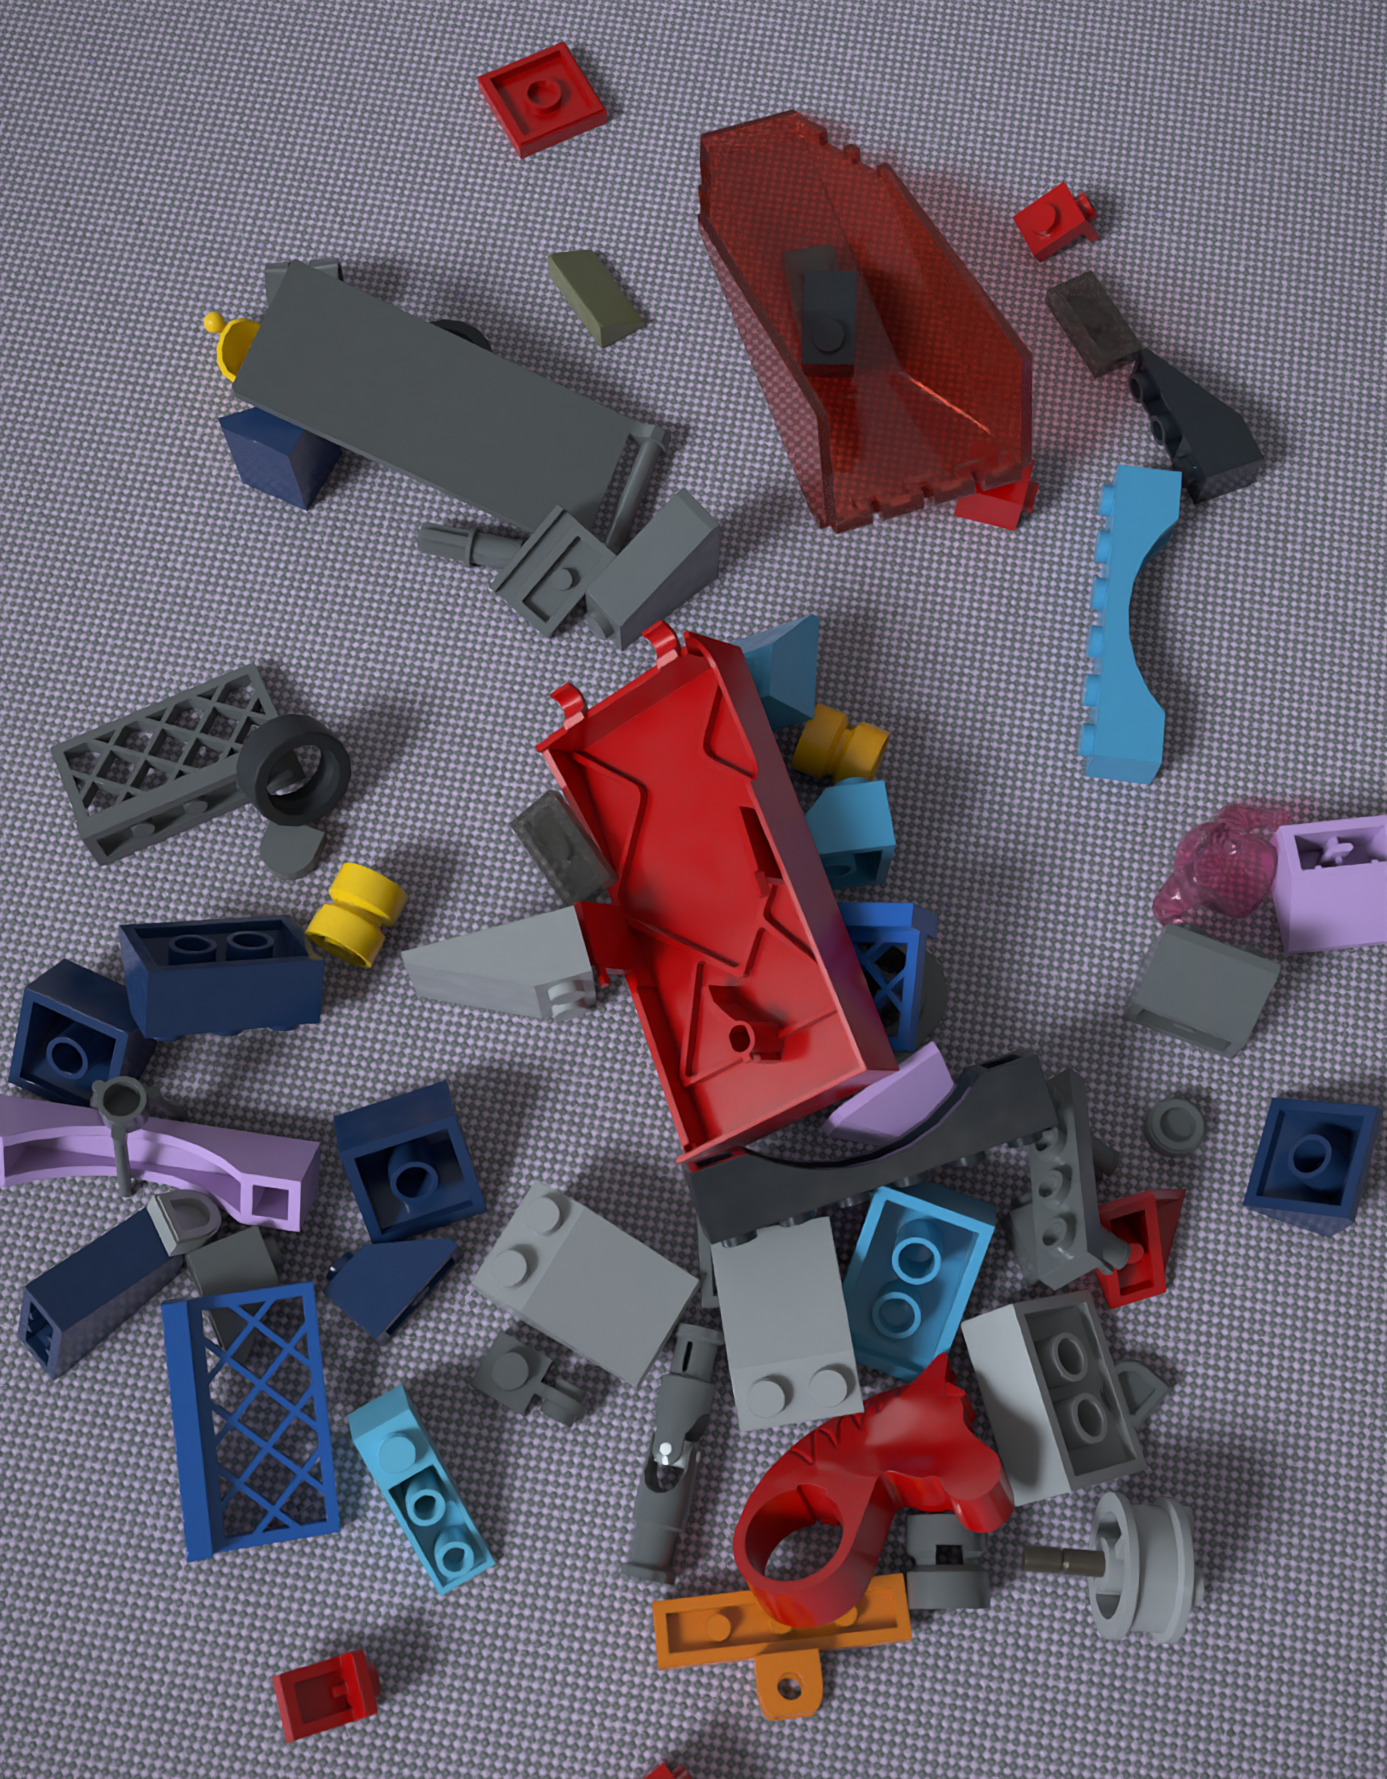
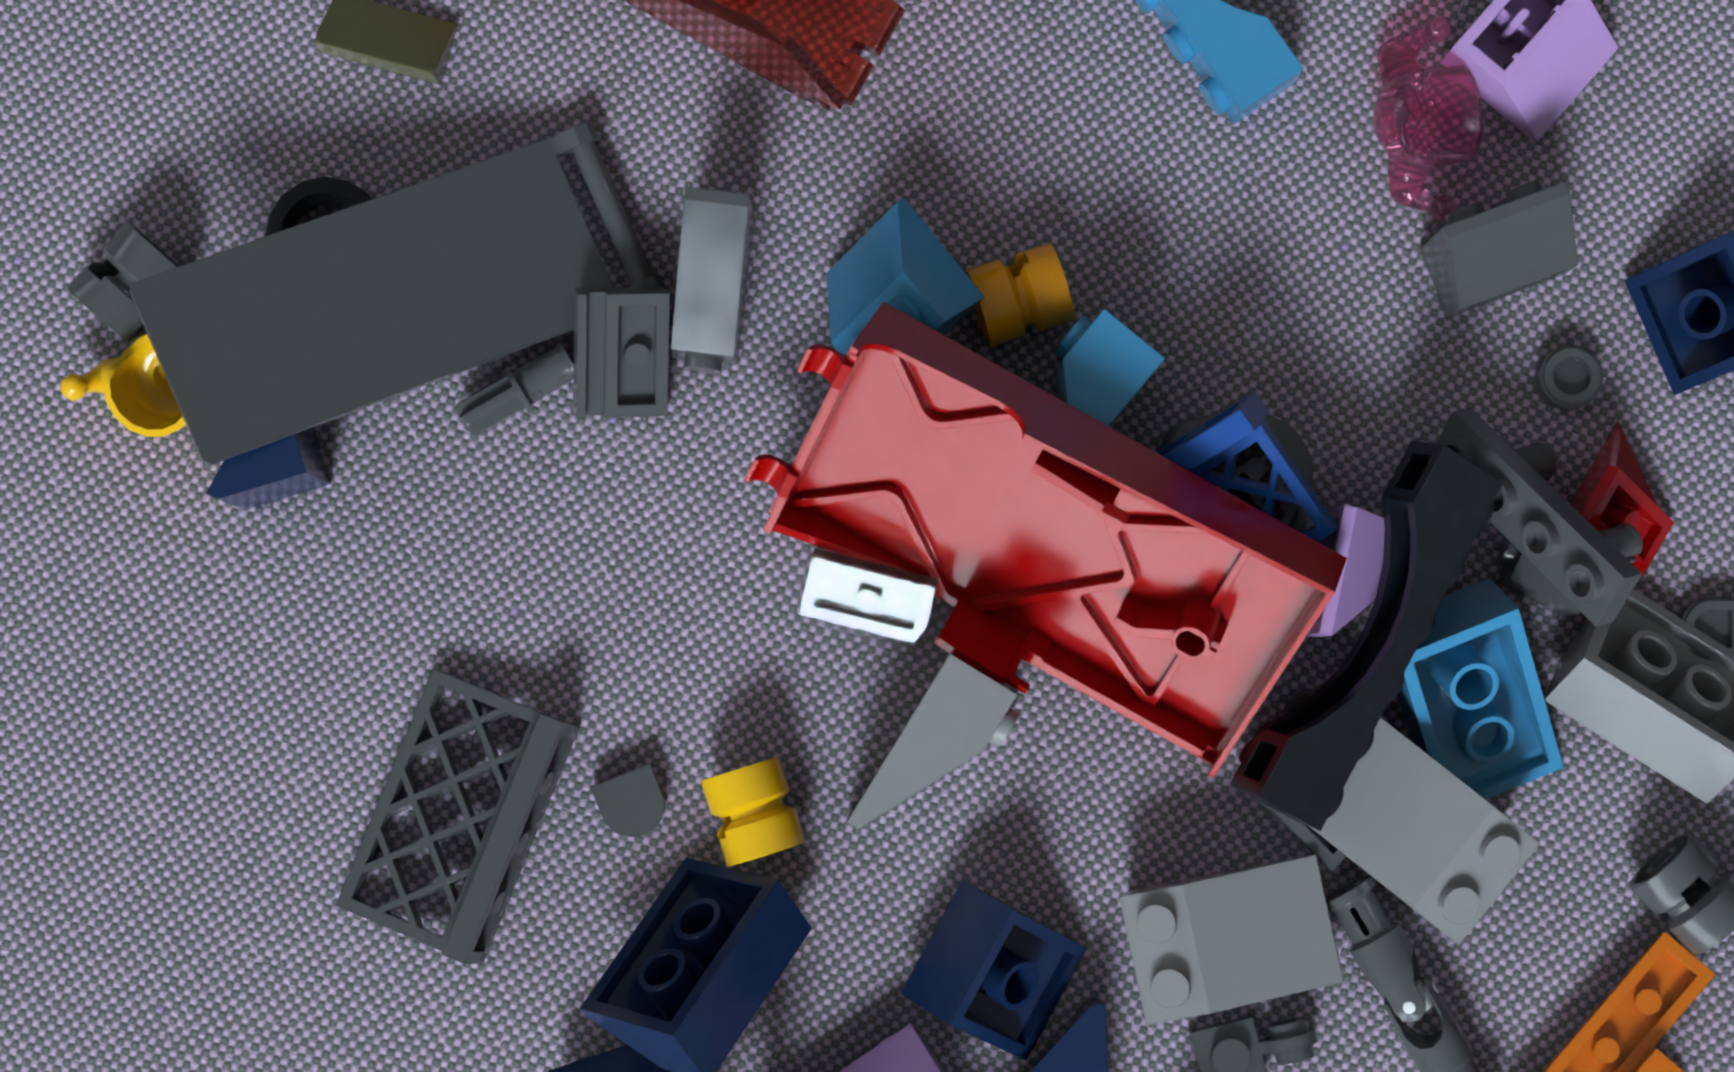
camera: 40 degrees left, 15 degrees up
black tyre [236,714,352,827] -> none
red animal [733,1352,1014,1628] -> none

